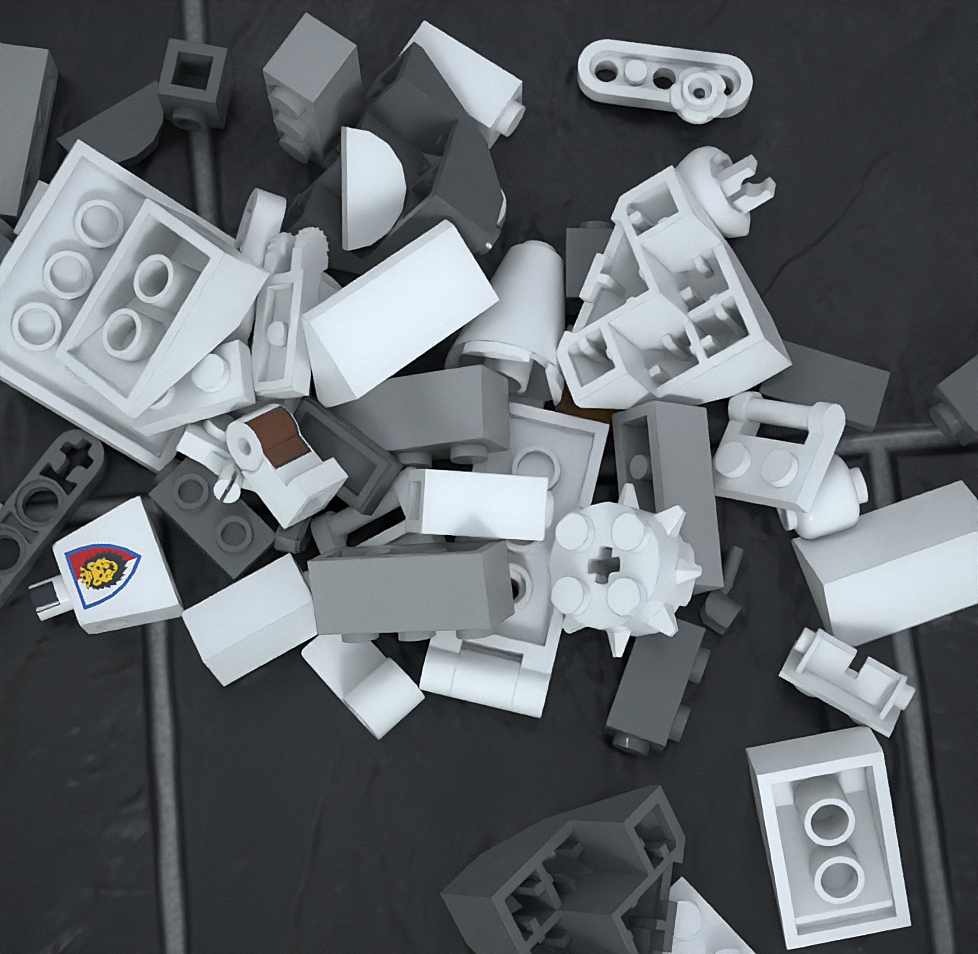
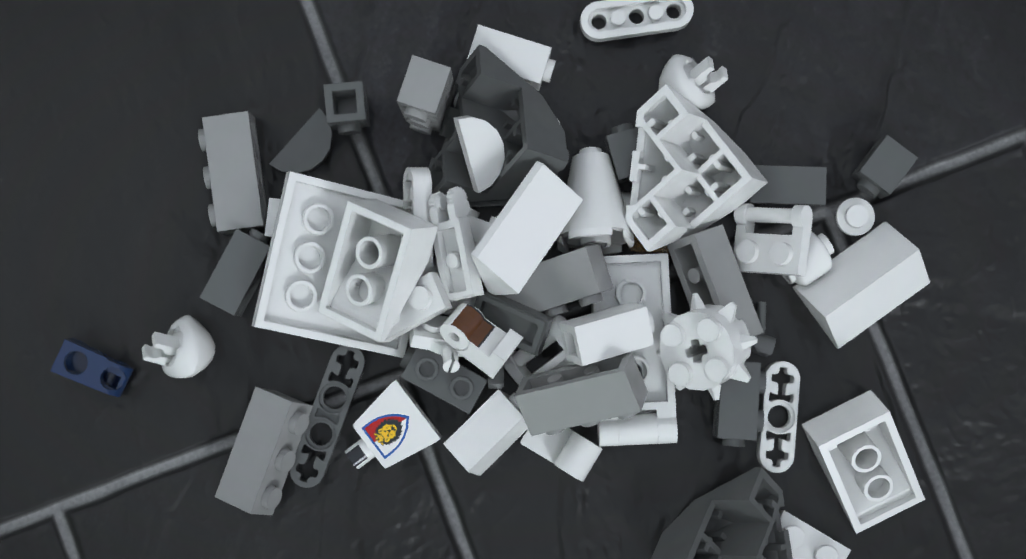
camera: 20 degrees left, 10 degrees up
white plate [669,67,728,124] -> none
white hinge [779,627,915,738] -> none
none -> white beam [756,361,800,473]
none -> white plate [836,198,875,236]

